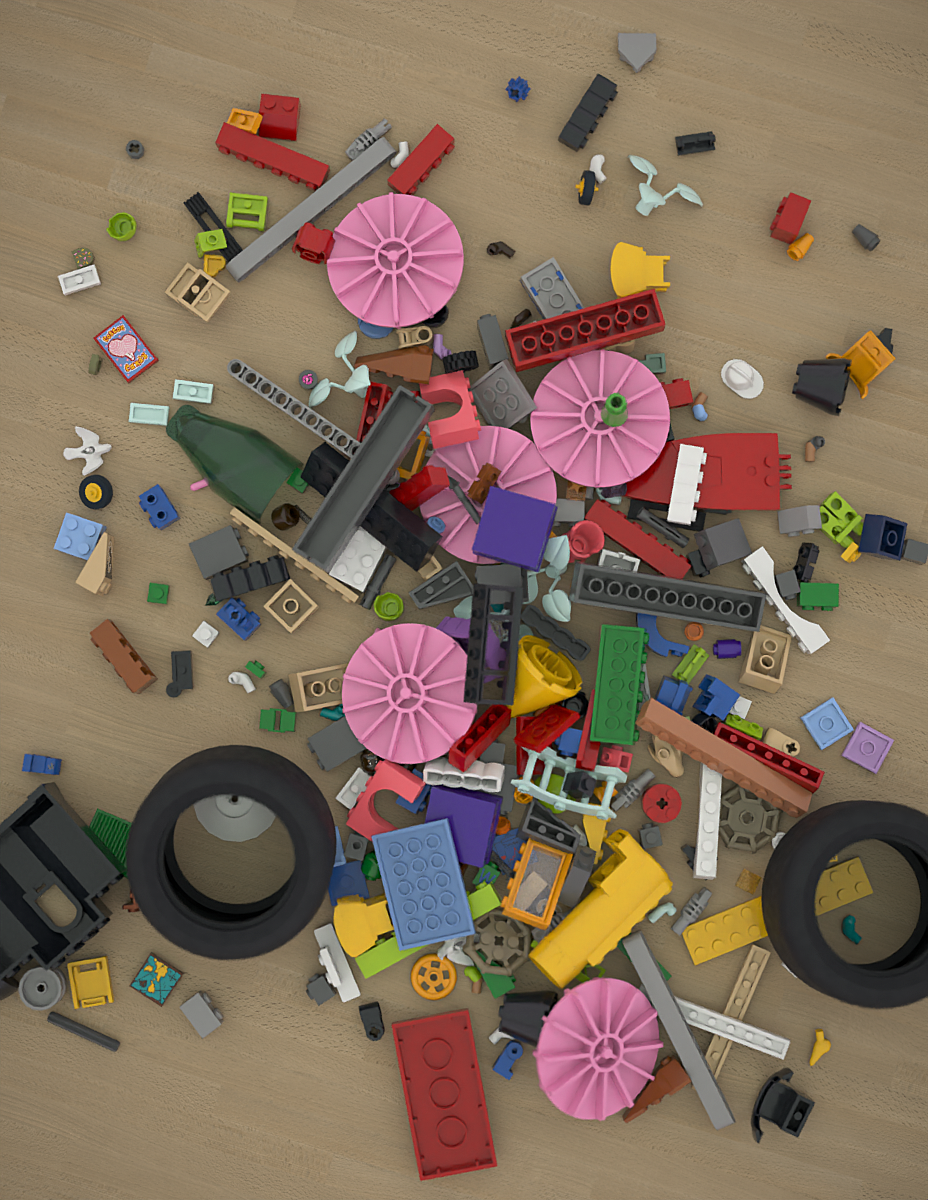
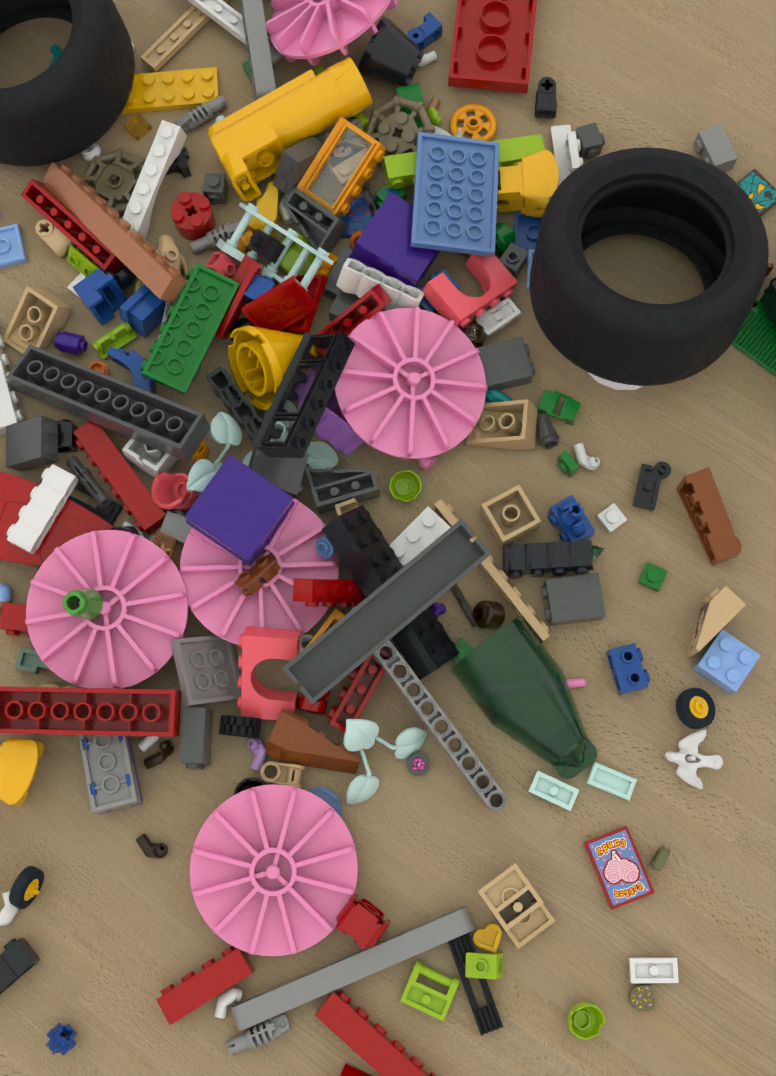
camera: 155 degrees left, 10 degrees down
dark grey pin [359,554,397,610] -> none
dark grey piece [448,475,481,525] -> none

